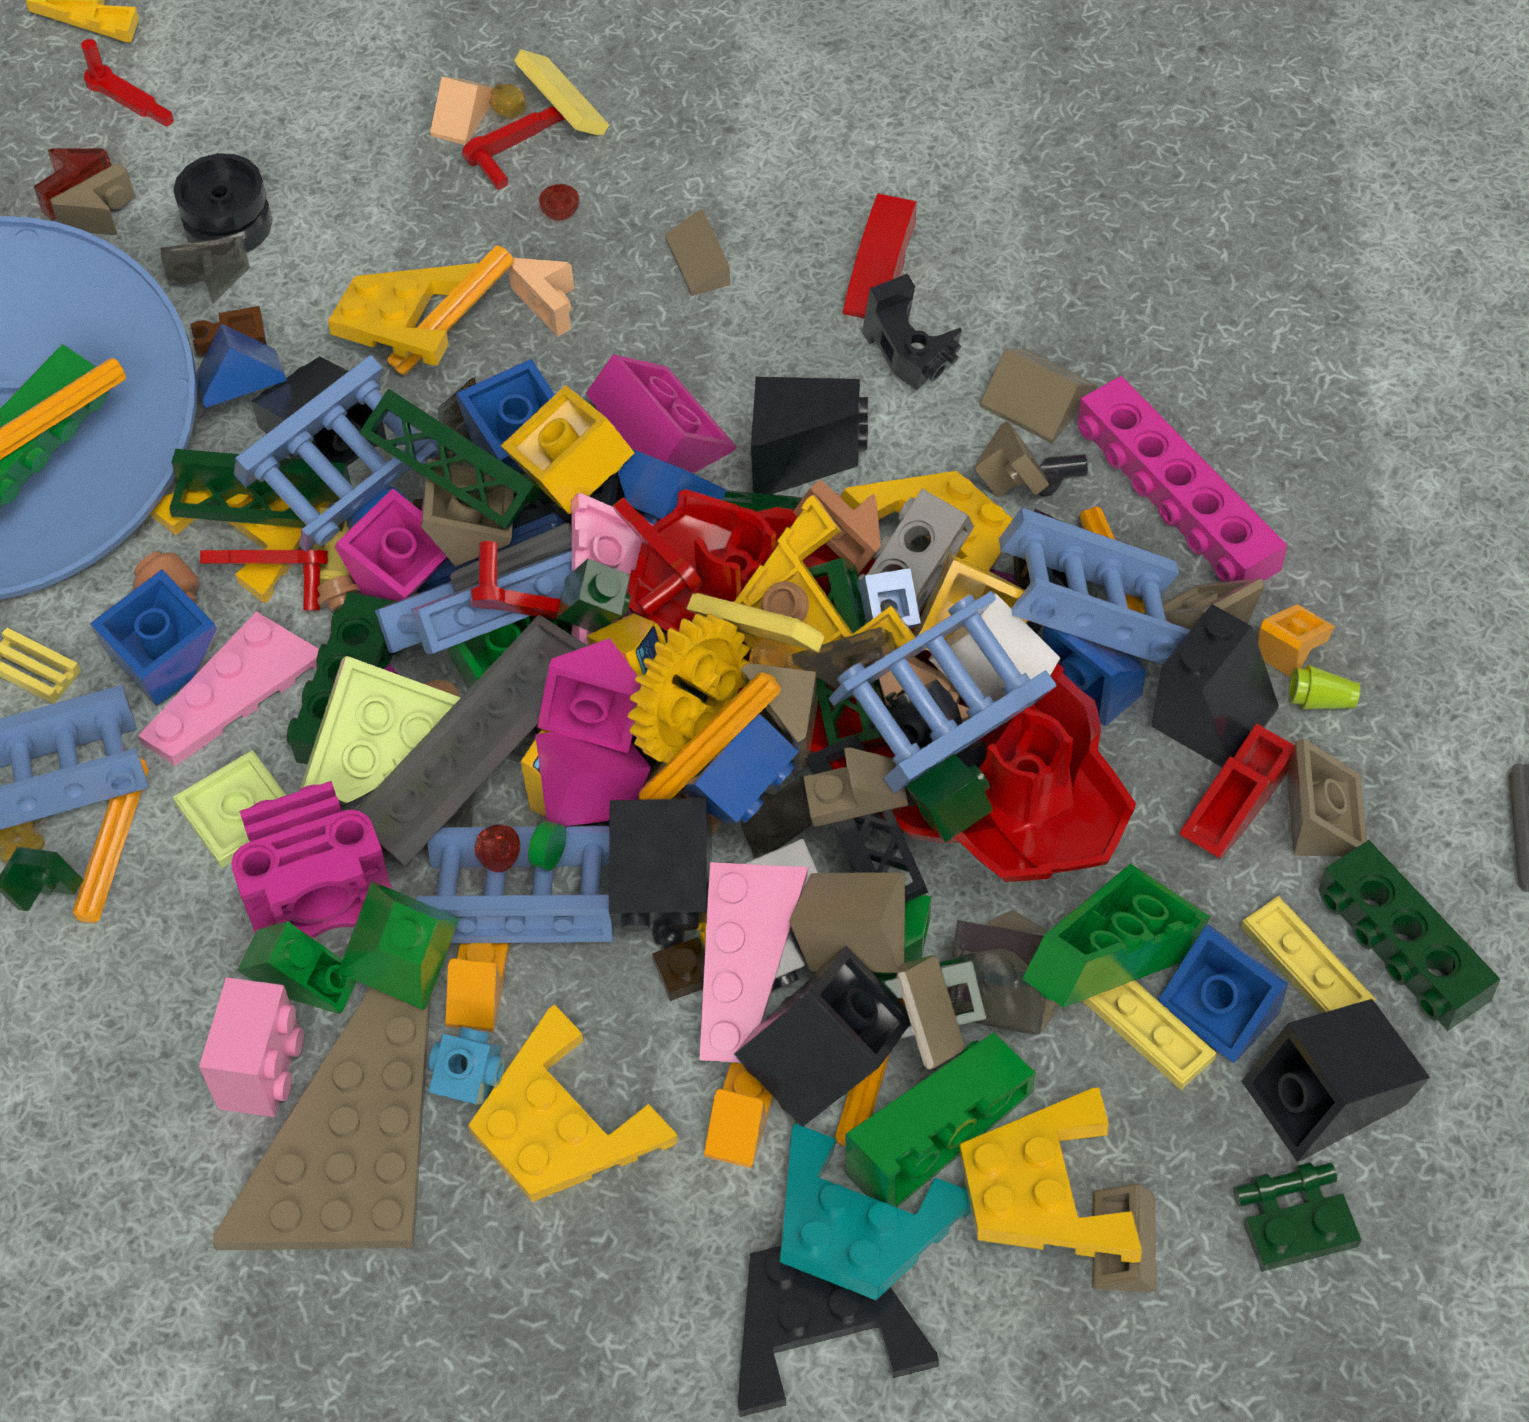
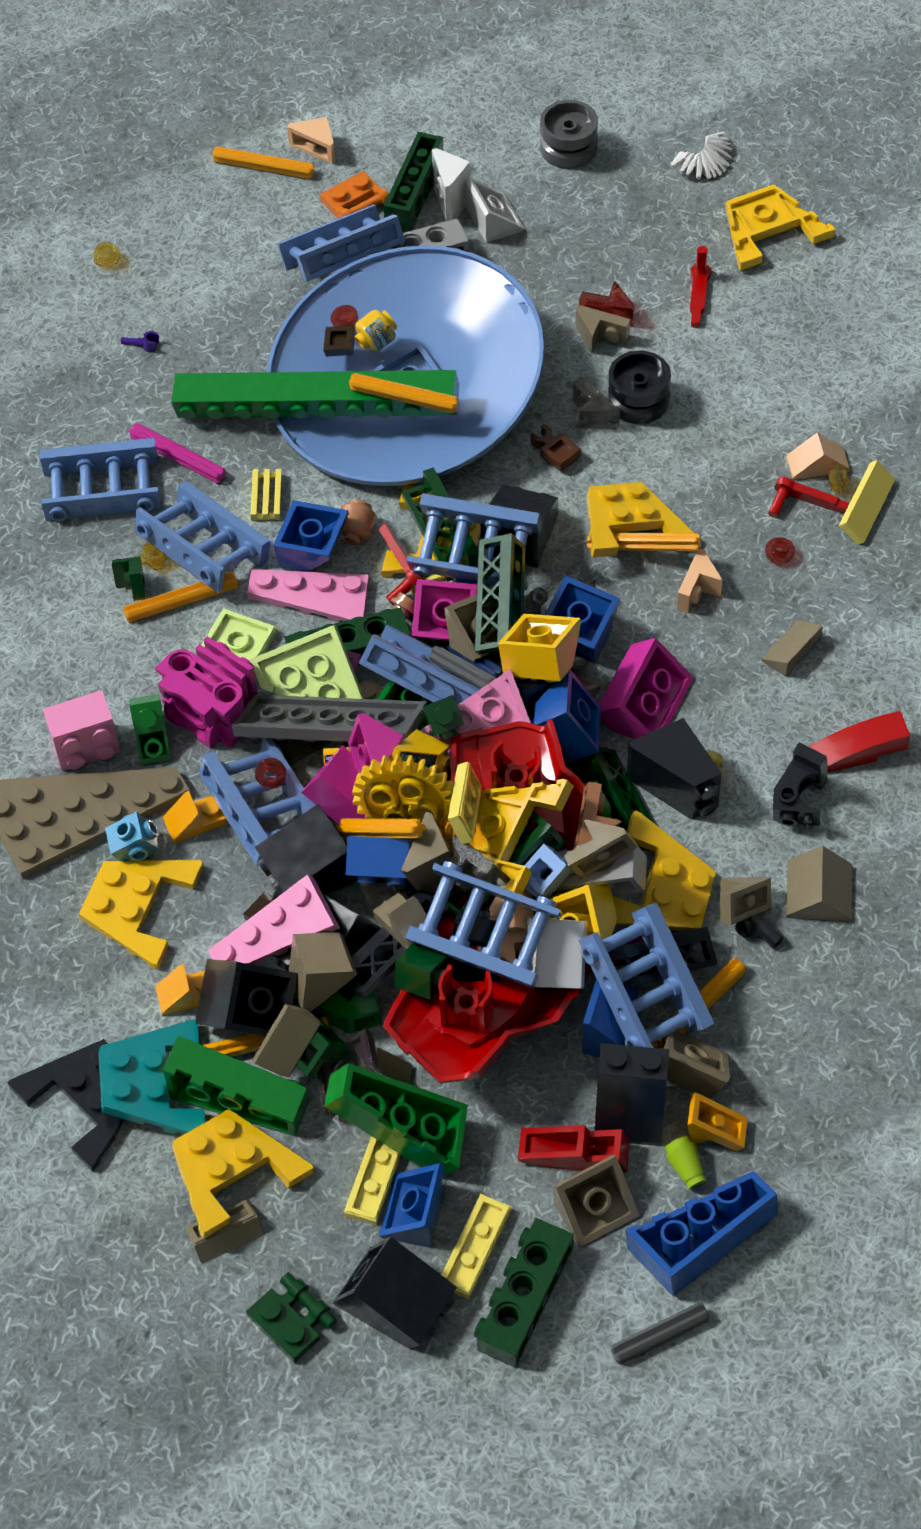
camera: 60 degrees right, 0 degrees up
blue slope [196,324,287,408] -> none
green slope [338,882,460,1010] -> none
red piece [470,541,561,619] -> none
green tile [528,820,566,871] -> none
red piece [613,498,703,617] -> none
medium nougat plate [762,581,809,621] -> none
dark pink brick [1077,376,1287,582] -> none
none -> dark tan slope [564,819,638,879]
none -> blue wedge [625,1171,778,1297]

